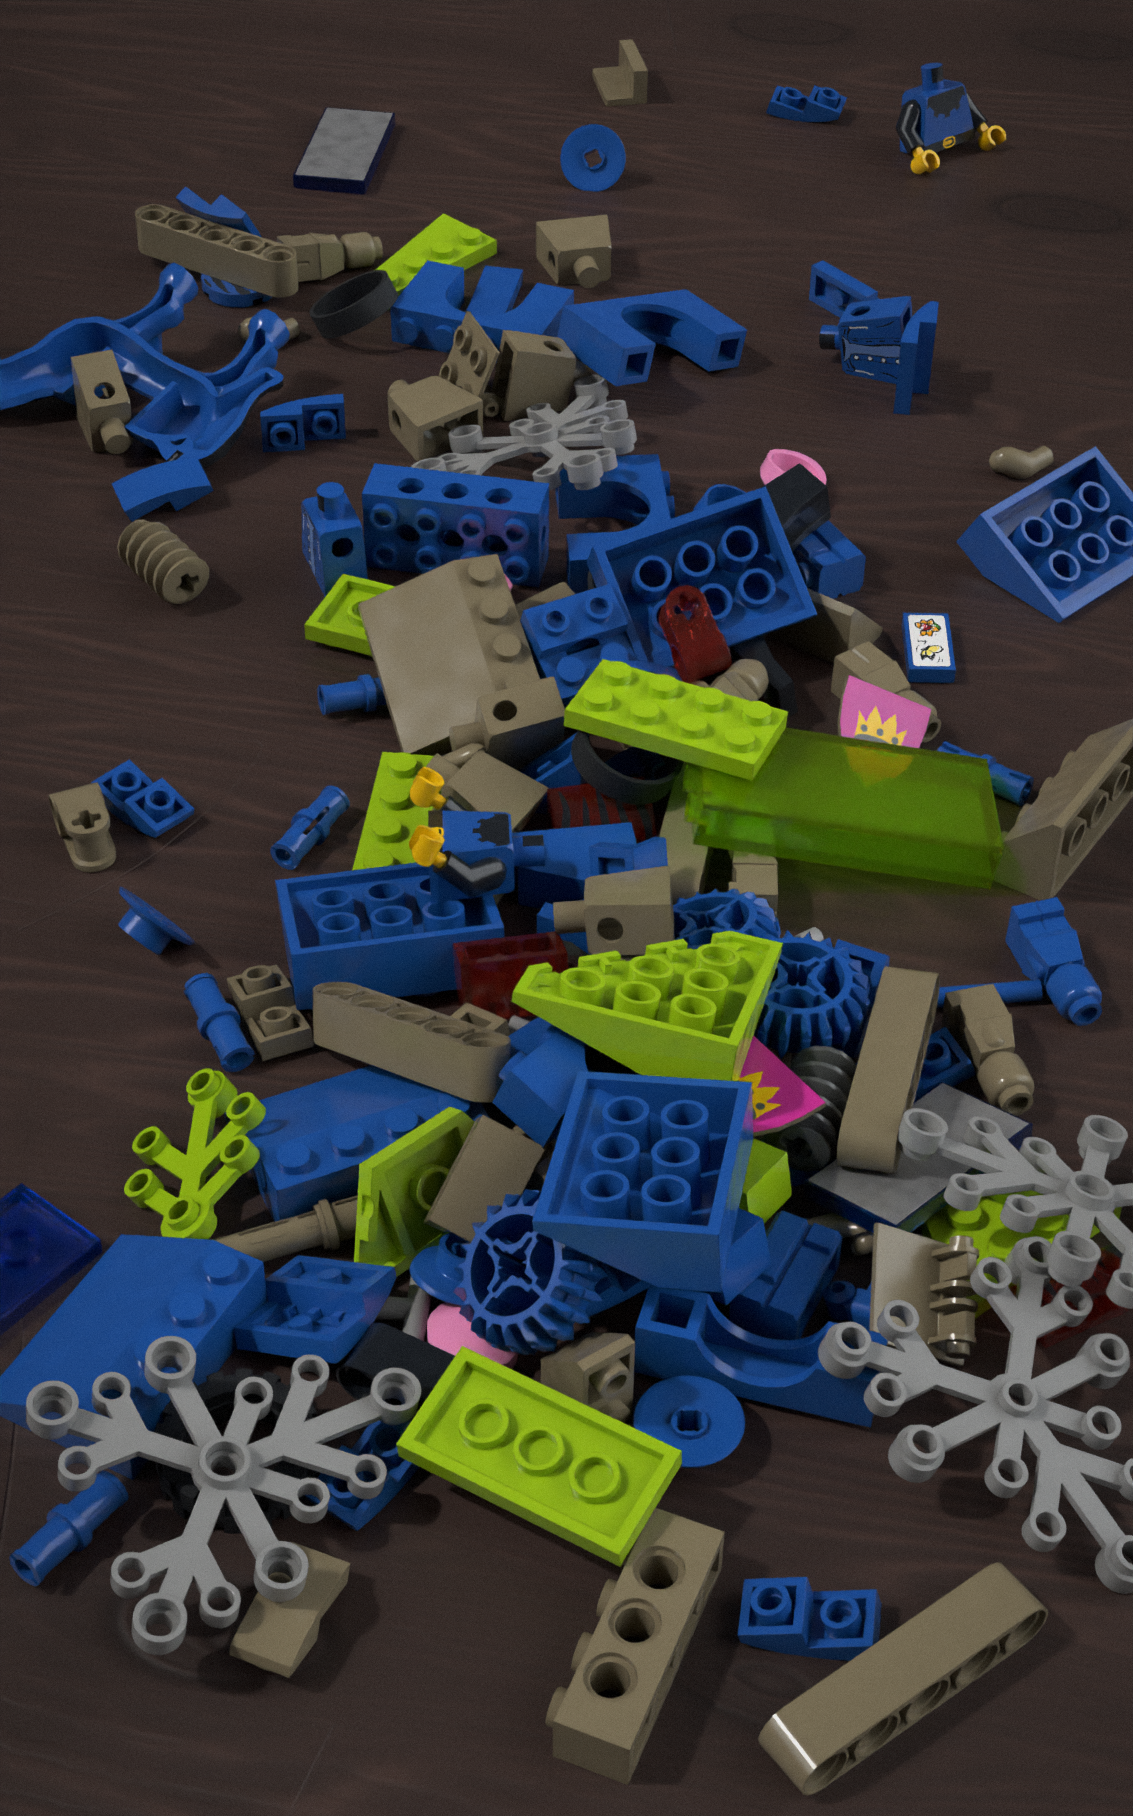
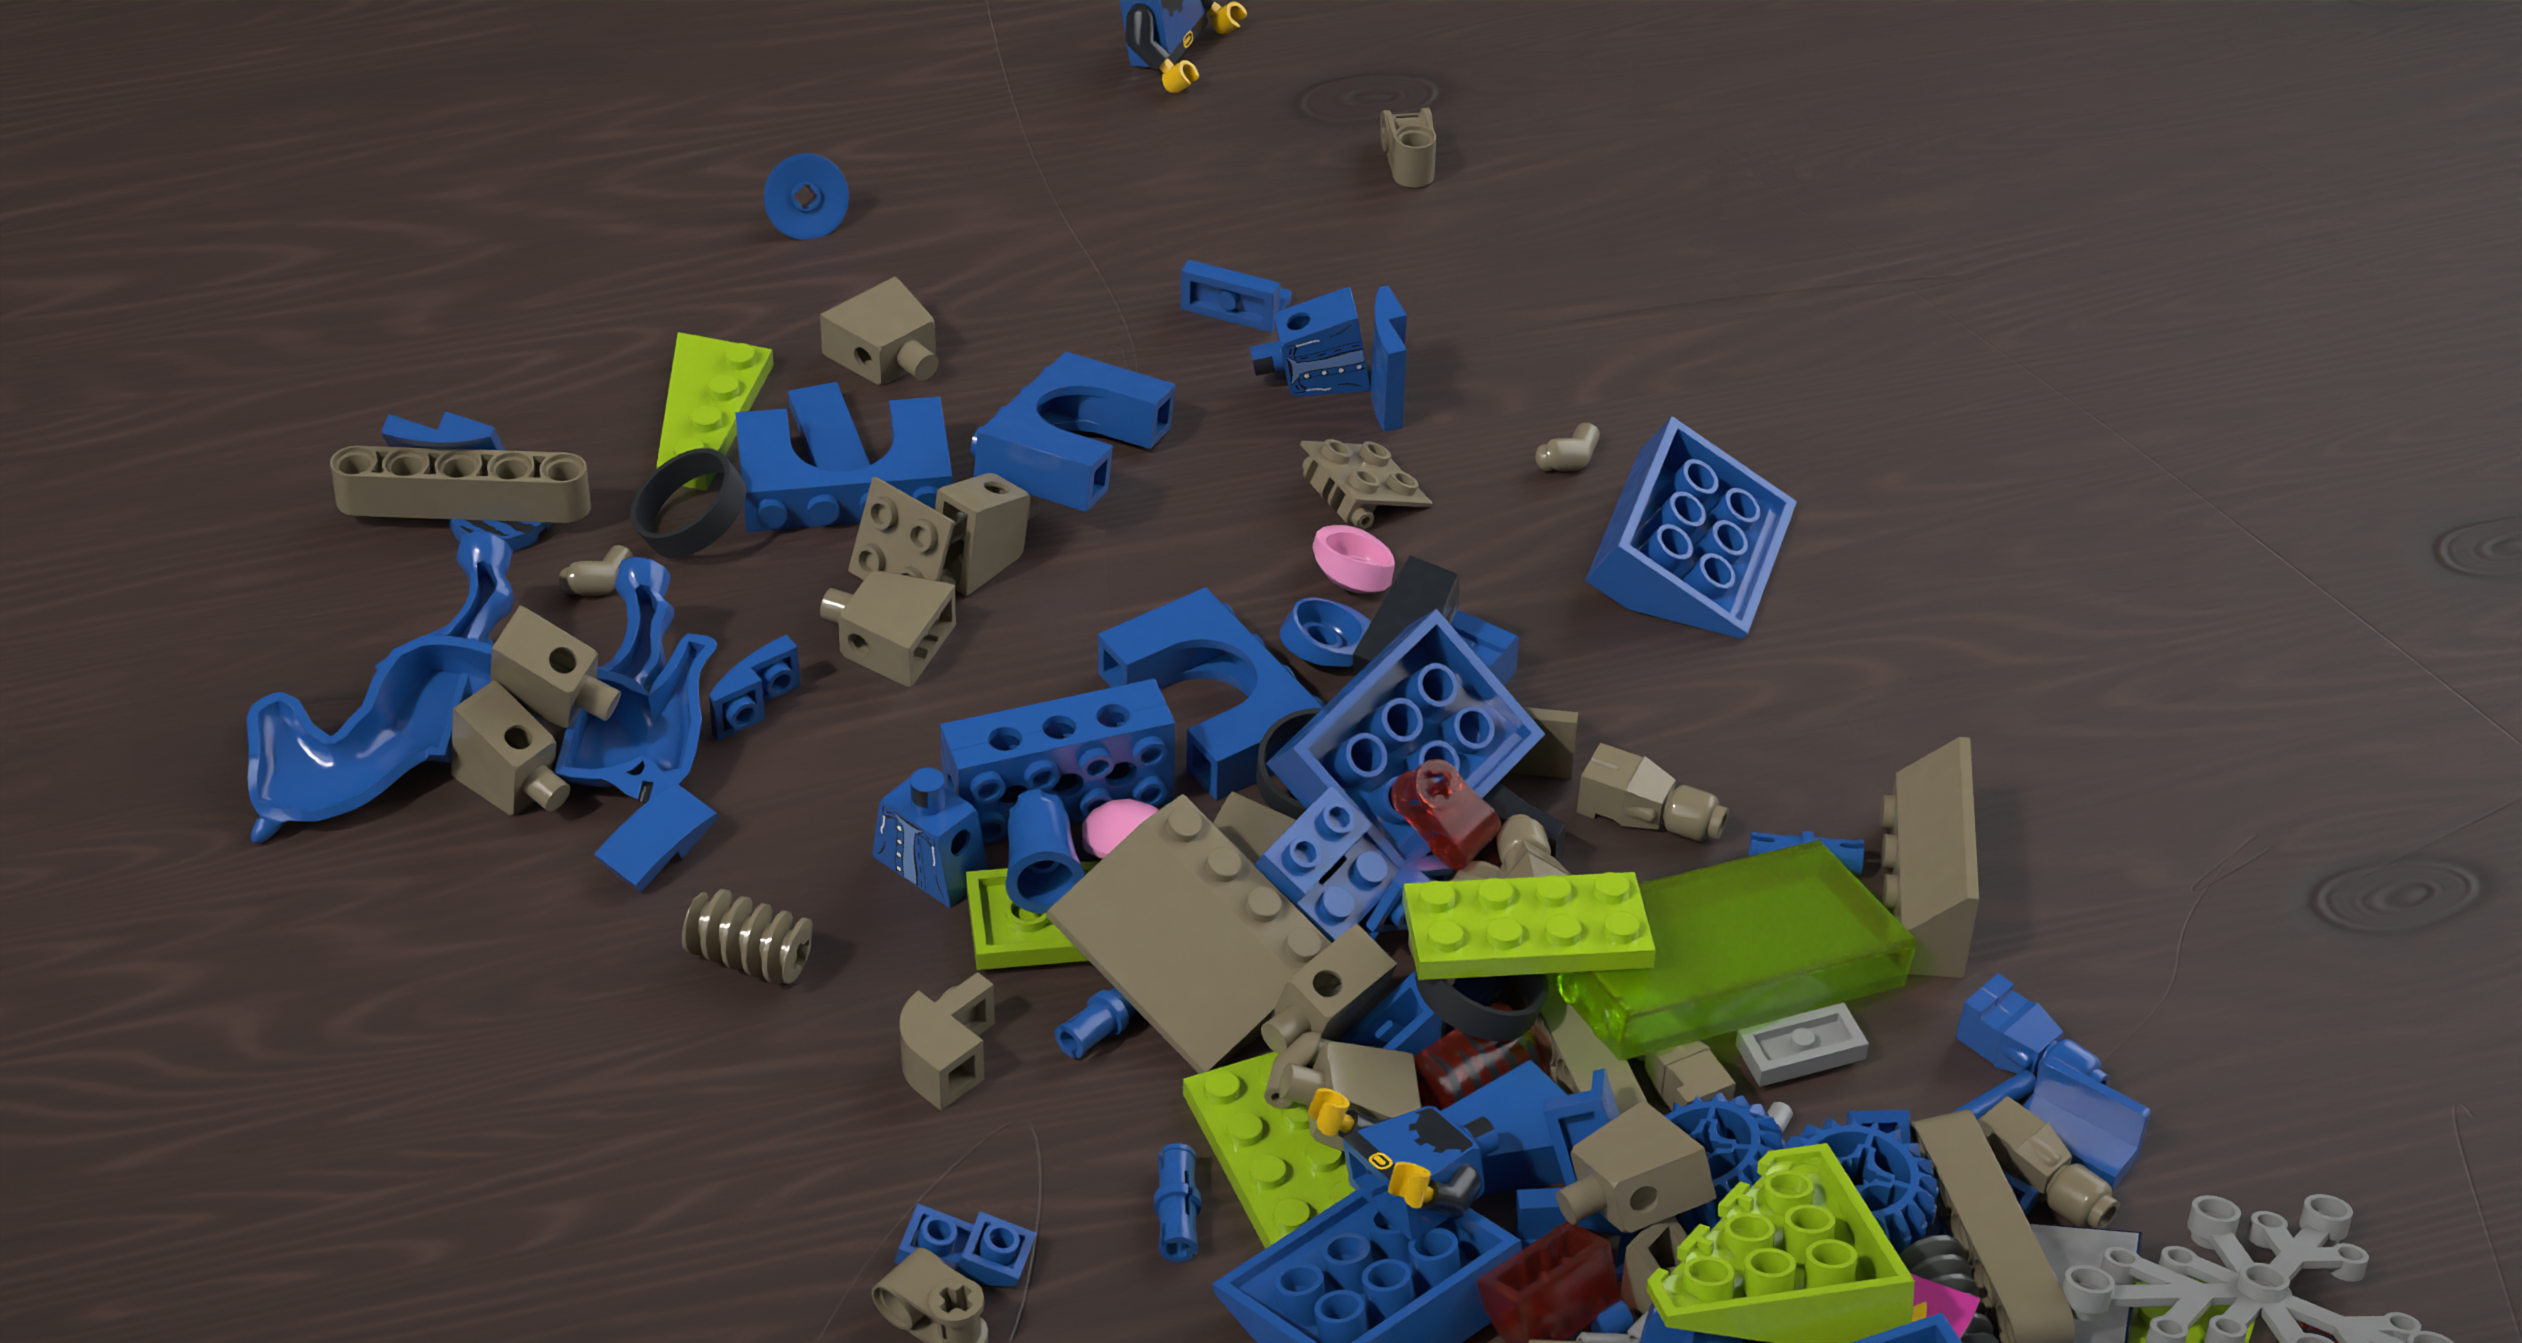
camera: 30 degrees left, 0 degrees up
dark tan piece [277,232,383,282] -> none
flat silver tile [293,107,396,194] -> none
light grey plant [411,374,637,490] -> none
dark tan panel [592,39,648,107] -> none
blue slope [766,85,847,122] -> none
dark pink shield [838,675,931,797] -> none
tile [901,613,956,683] -> none
none -> dark tan torso [490,605,621,728]
none -> dark tan brick [900,972,995,1111]
none -> blue plant [1005,789,1085,914]
none -> dark tan hinge [1300,439,1433,530]
none -> dark tan piece [1380,108,1436,188]
none -> light grey plate [1736,1002,1869,1087]
none -> blue panel [2023,1056,2151,1192]

